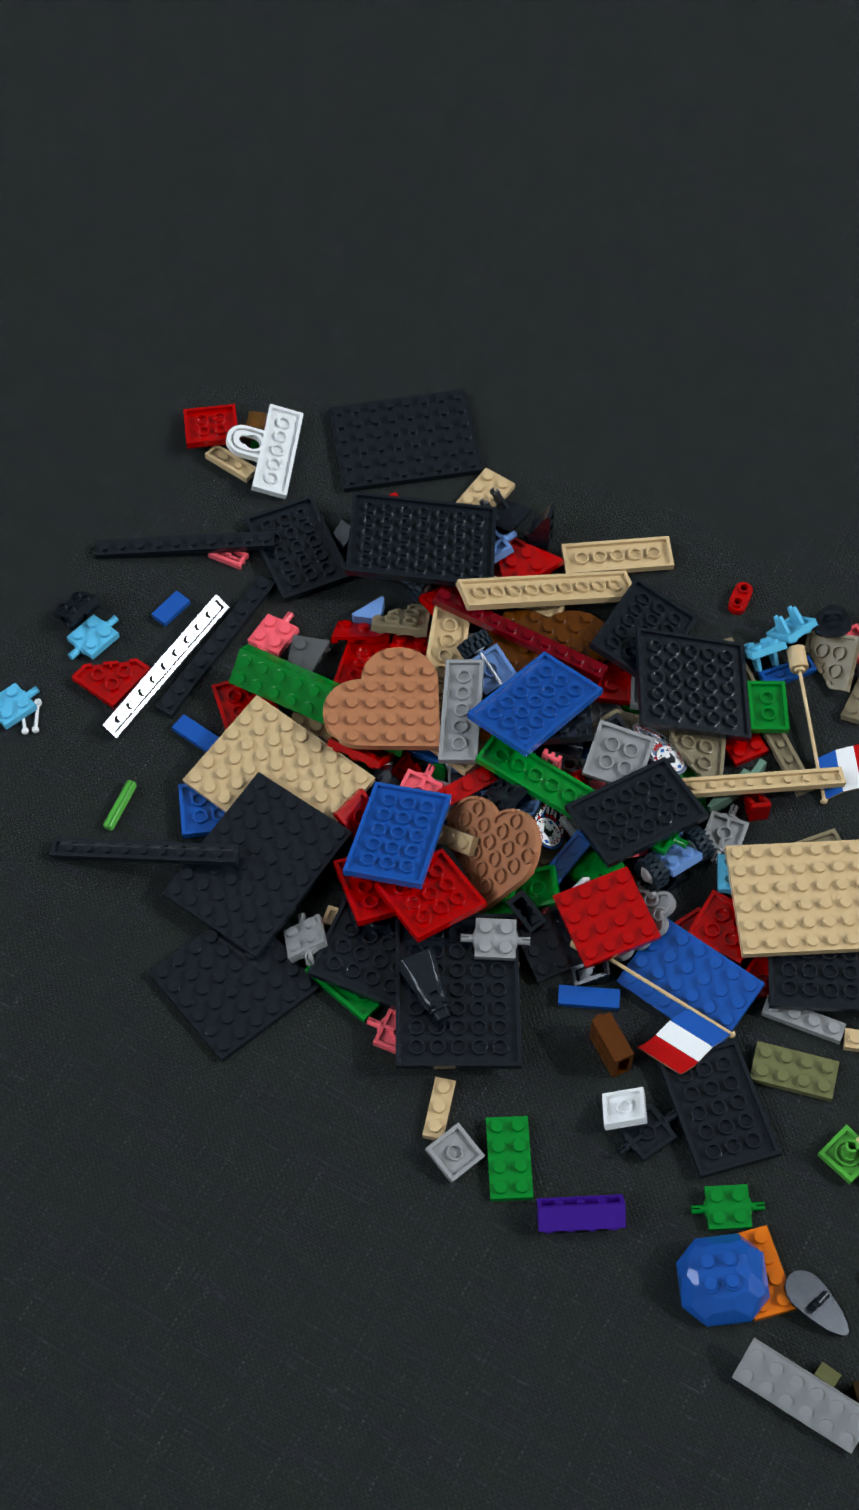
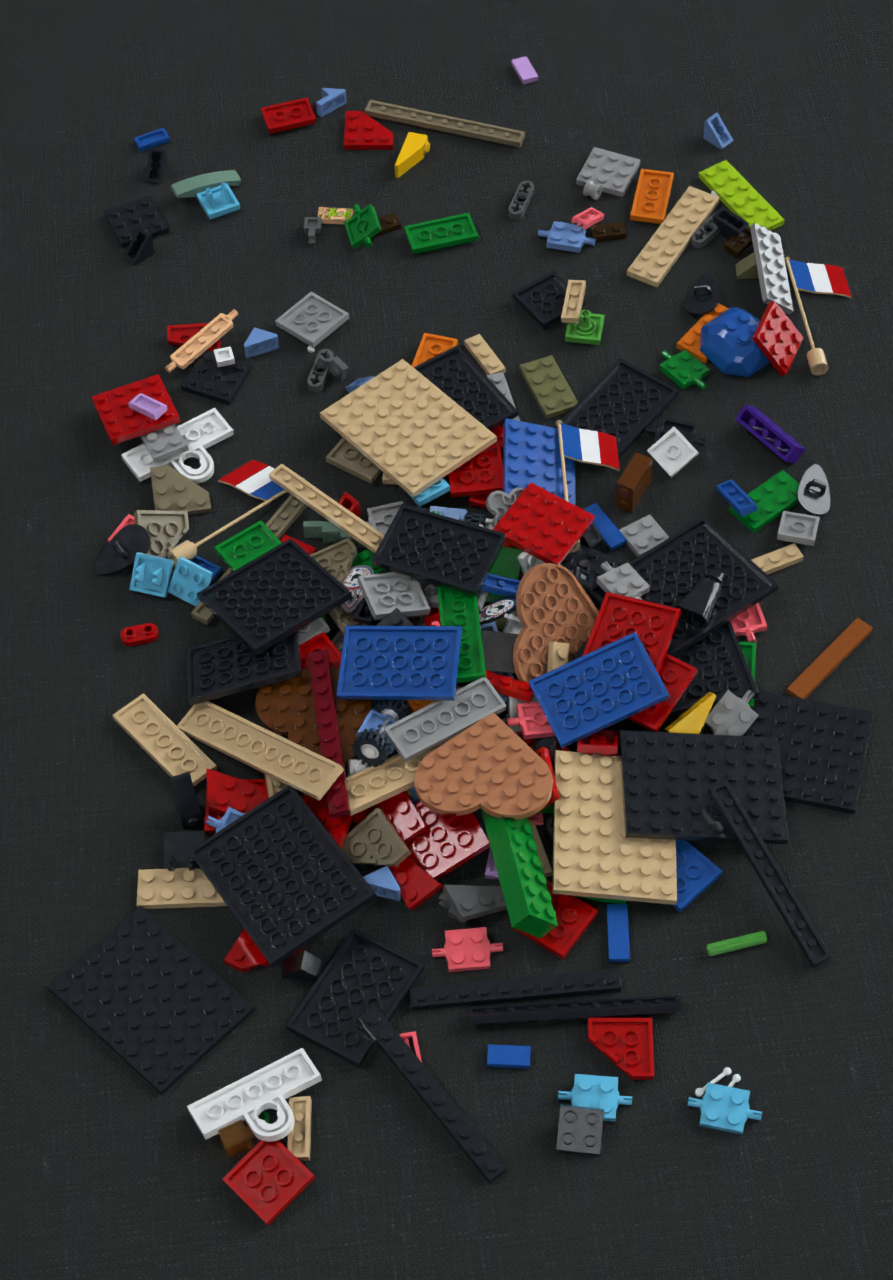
camera: 125 degrees left, 5 degrees down
none -> light grey plate [619,514,669,557]
none -> yellow slope [664,692,716,734]
none -> blue tile [716,479,758,517]
none -> red plate [752,301,804,376]
none -> flag [784,257,852,376]
none -> dark orange tile [787,618,873,699]
none -> shield [796,464,830,516]

